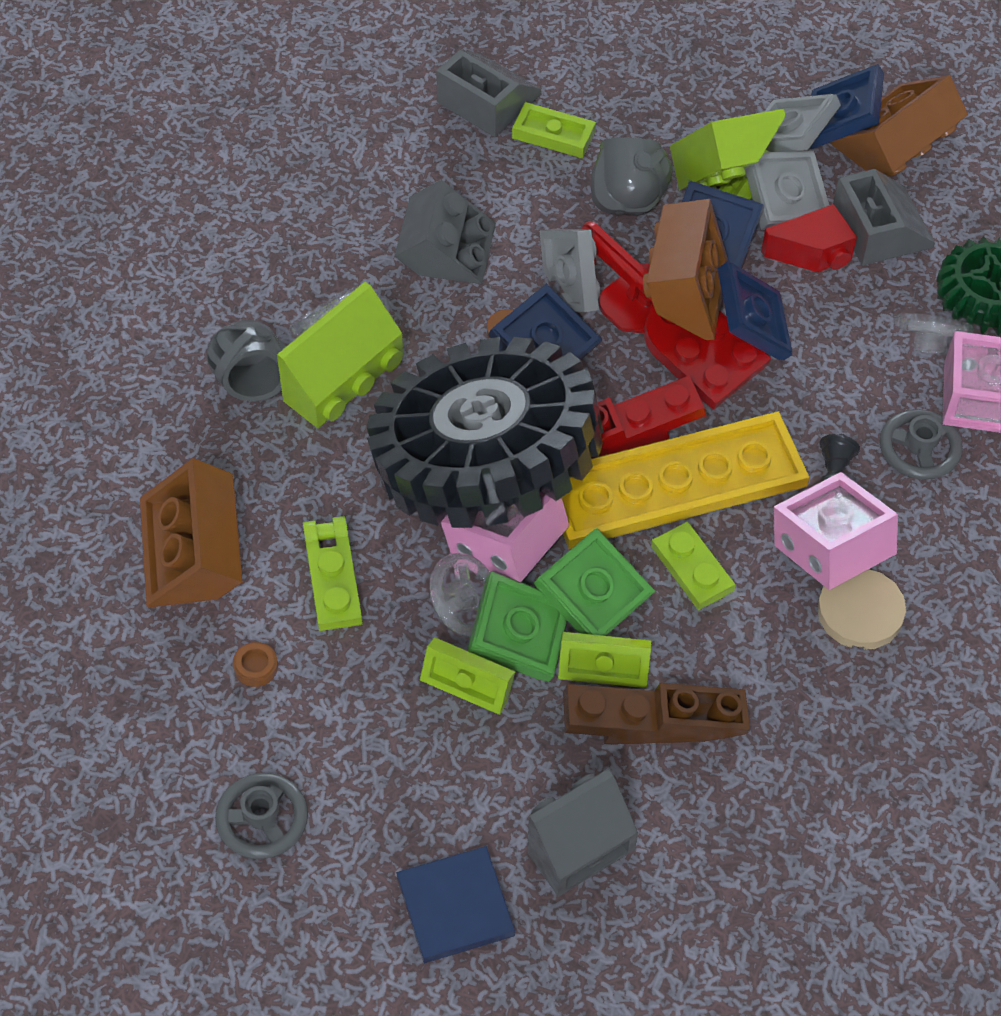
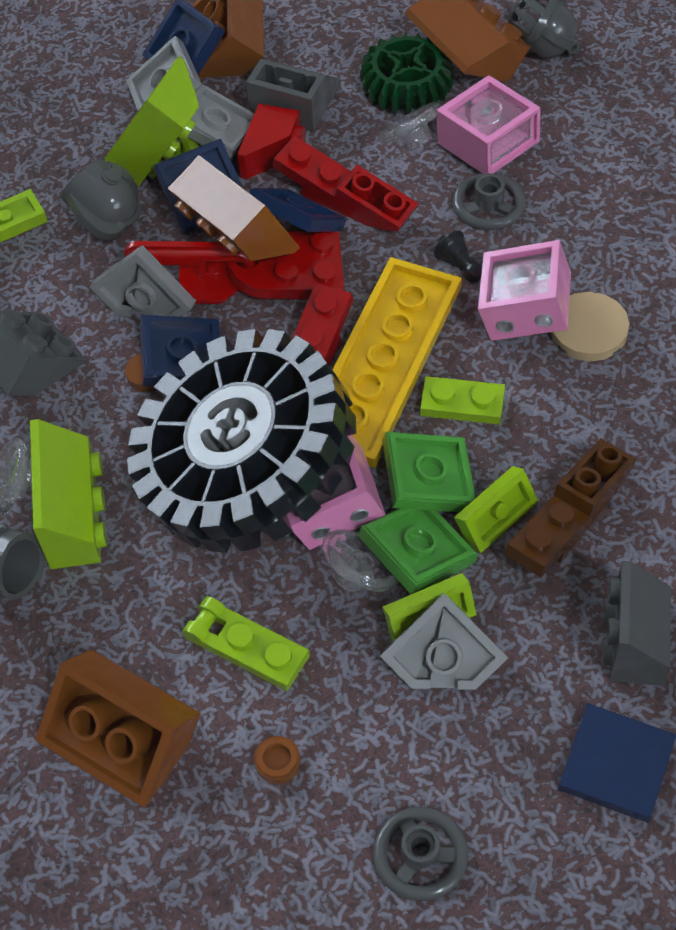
camera: 45 degrees left, 0 degrees up
none -> red slope [272,136,418,232]
none -> light grey plate [380,593,508,690]

